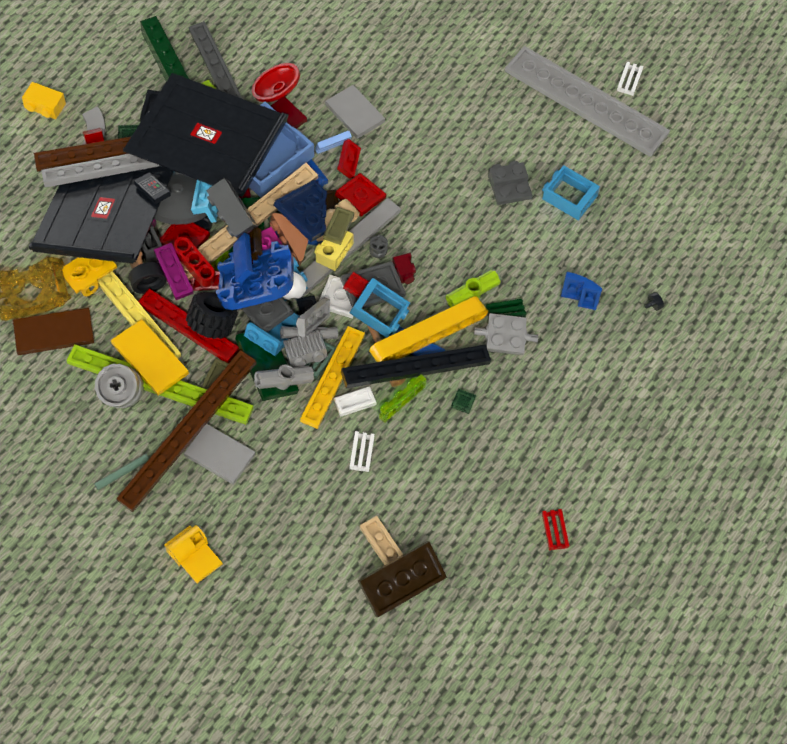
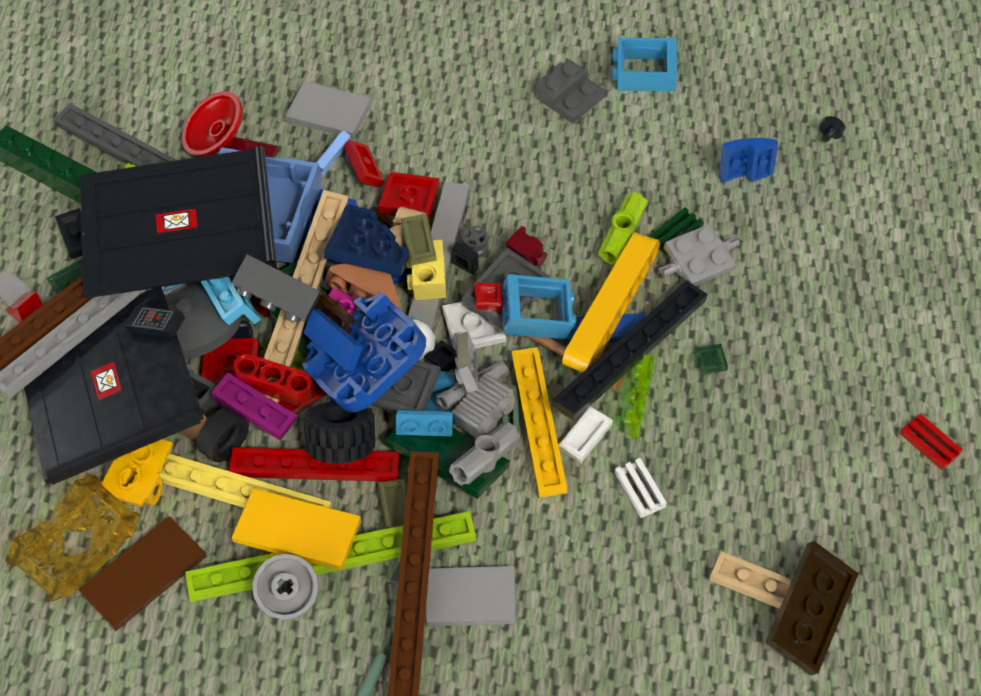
camera: 25 degrees left, 5 degrees down
none -> black tile [451,242,479,275]

